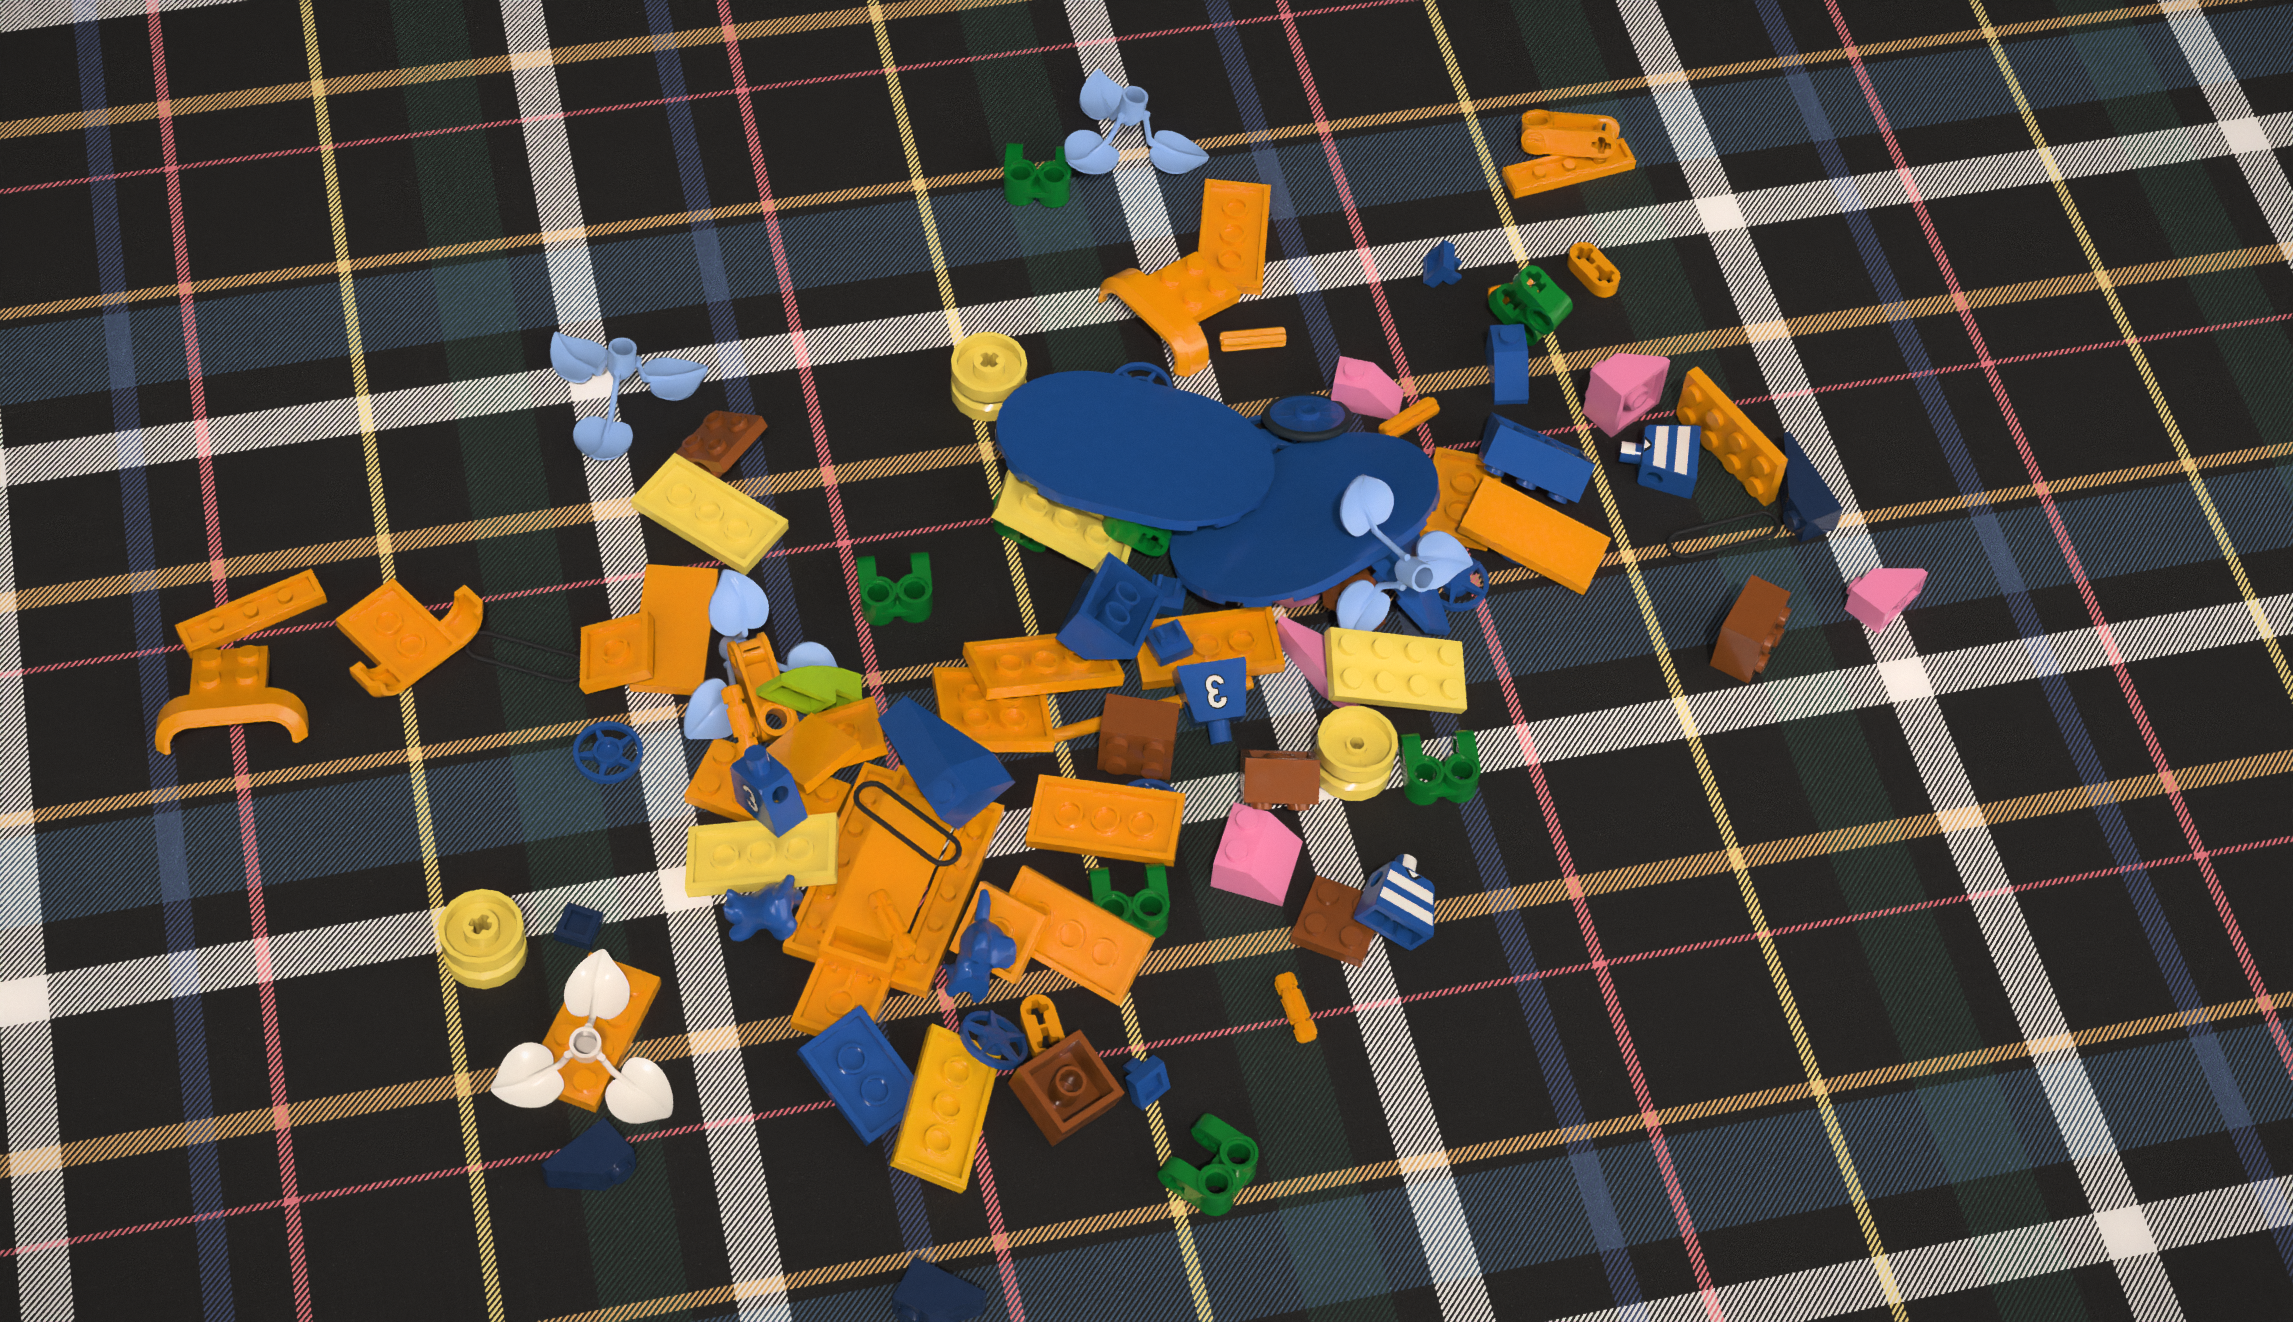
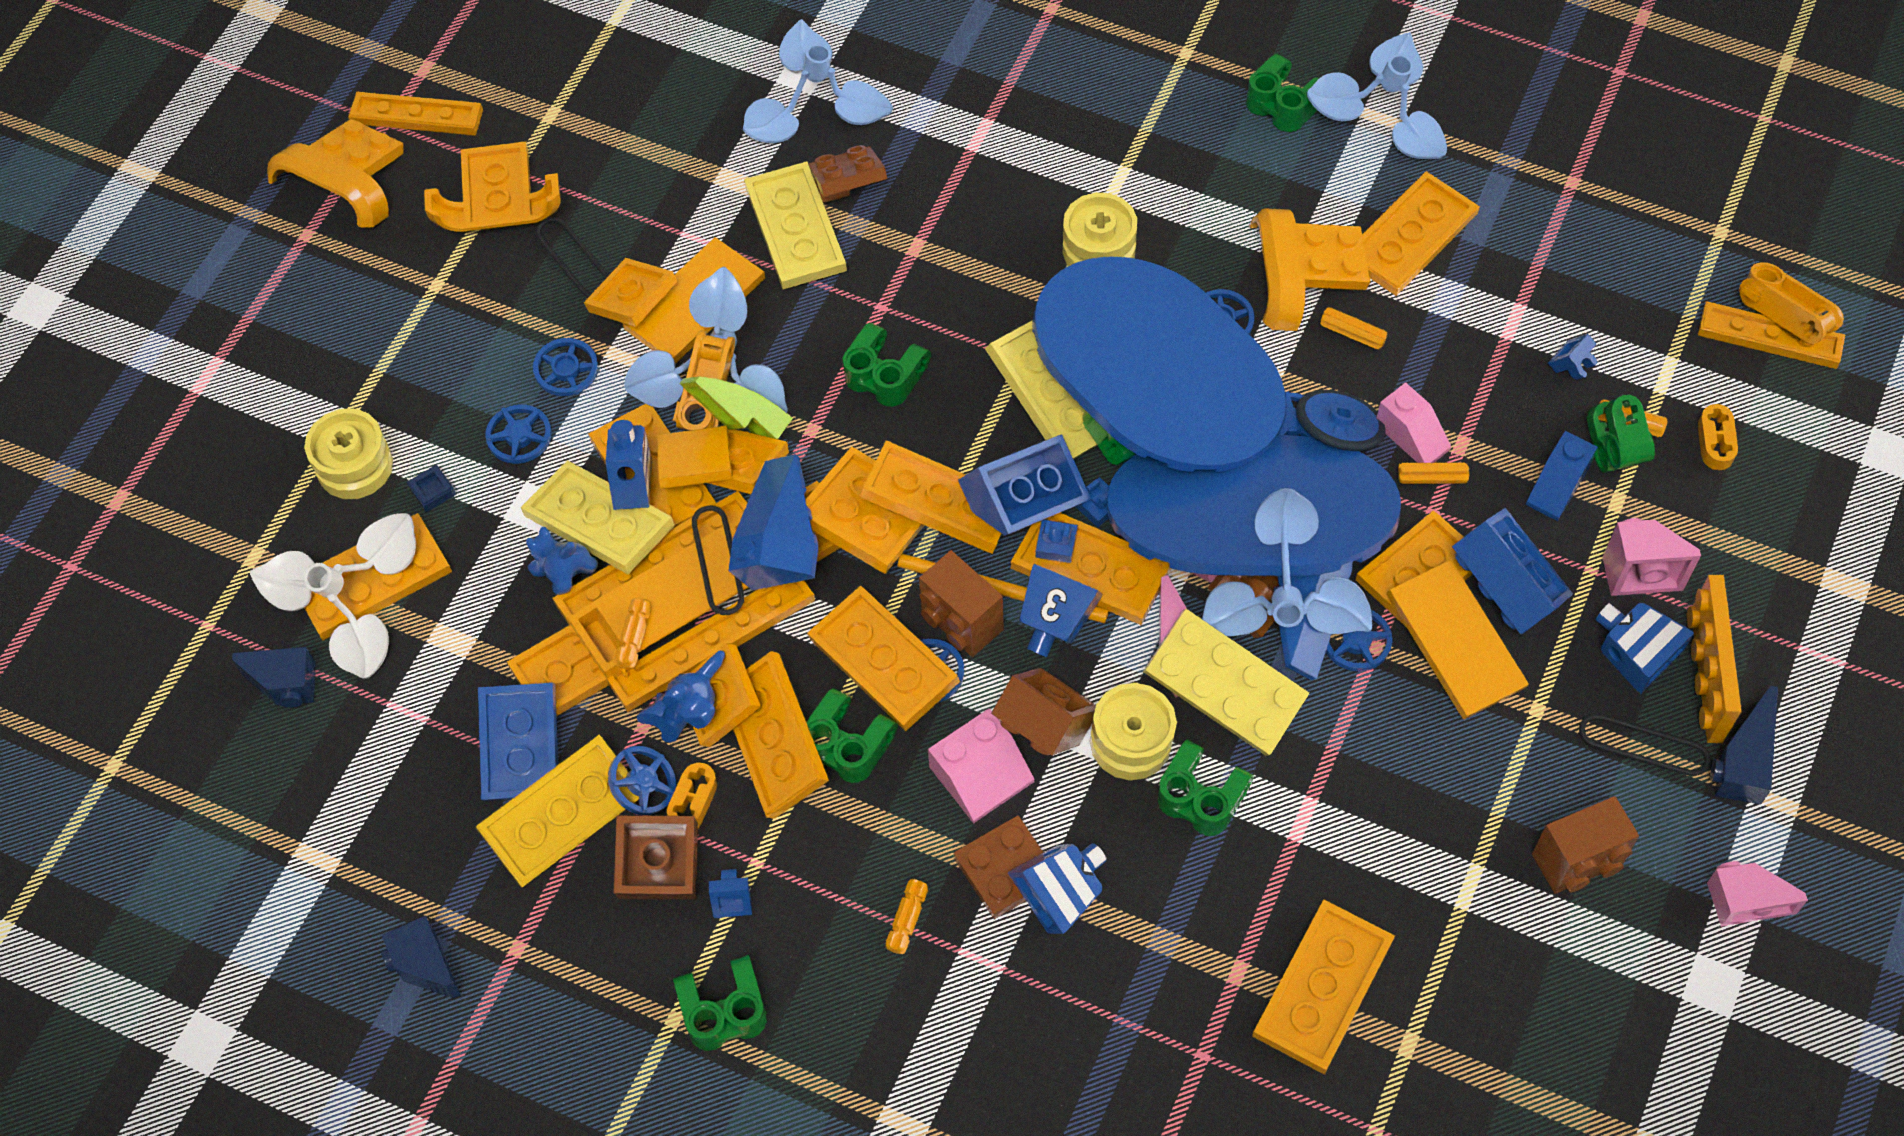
camera: 45 degrees right, 5 degrees up
light orange axle [721,684,759,757] -> none
none -> blue wheel [485,405,552,464]
none -> light orange plate [1252,900,1395,1075]

